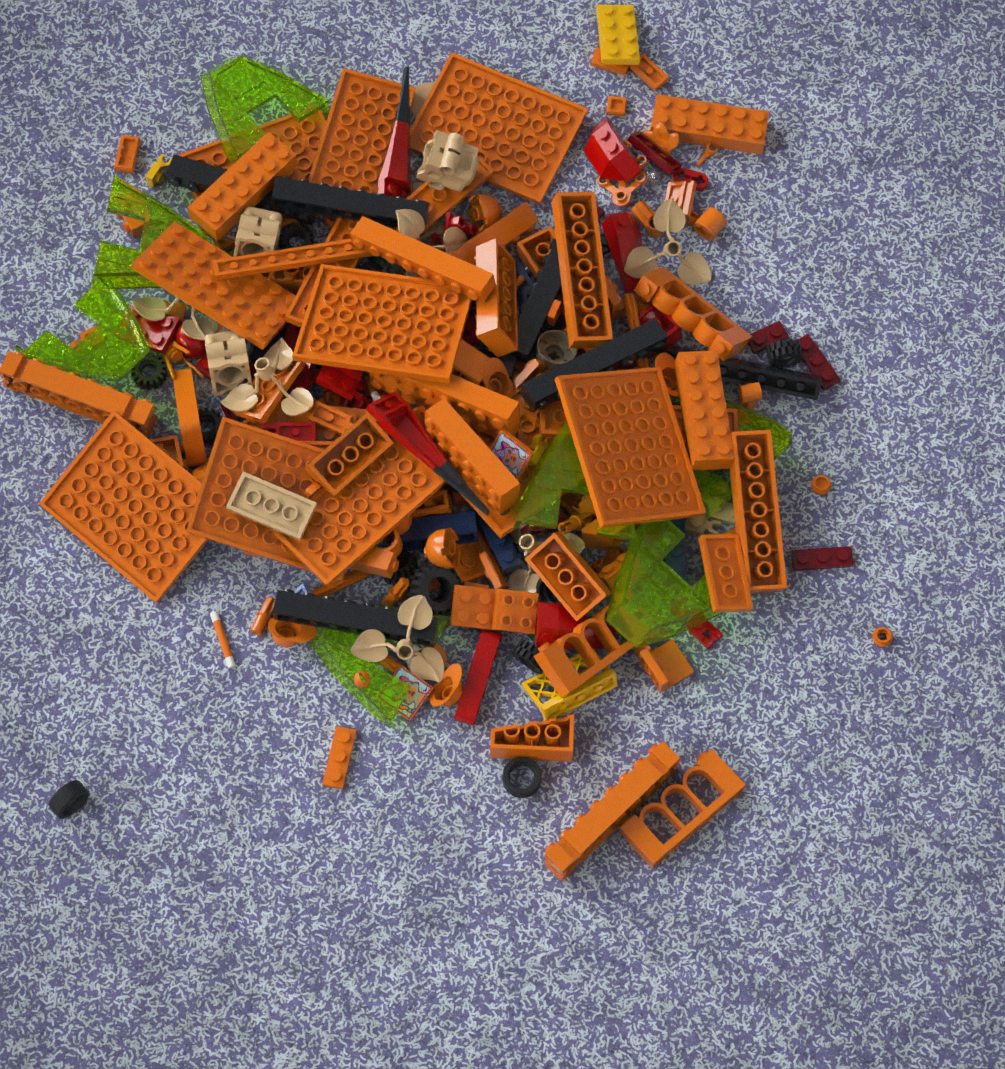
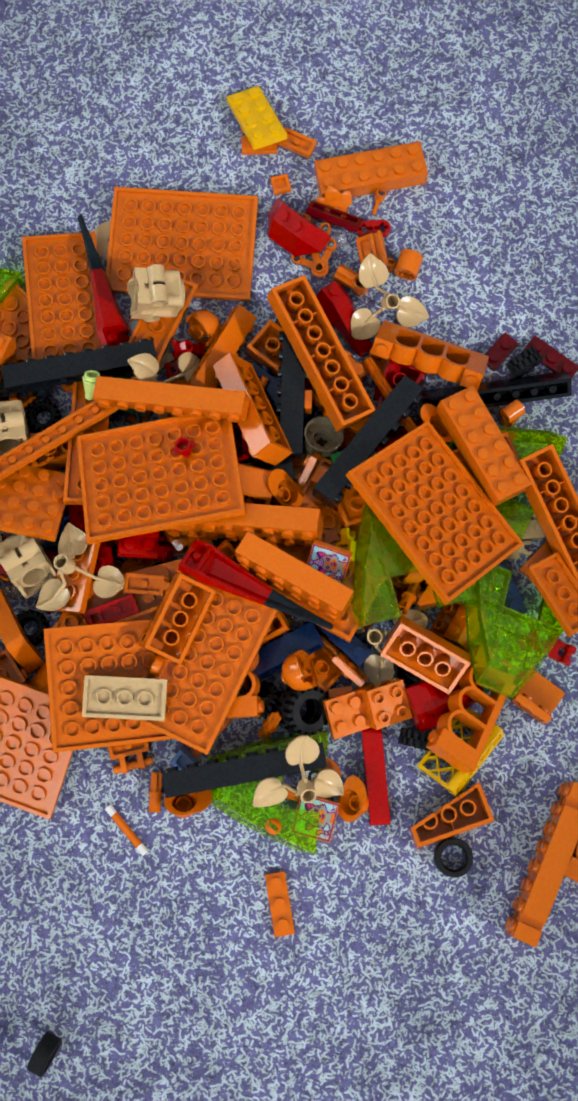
camera: 20 degrees left, 10 degrees up
none -> yellowish green cone [82,370,100,400]
none -> orange plate [108,742,153,774]
none -> red plate [173,437,196,458]

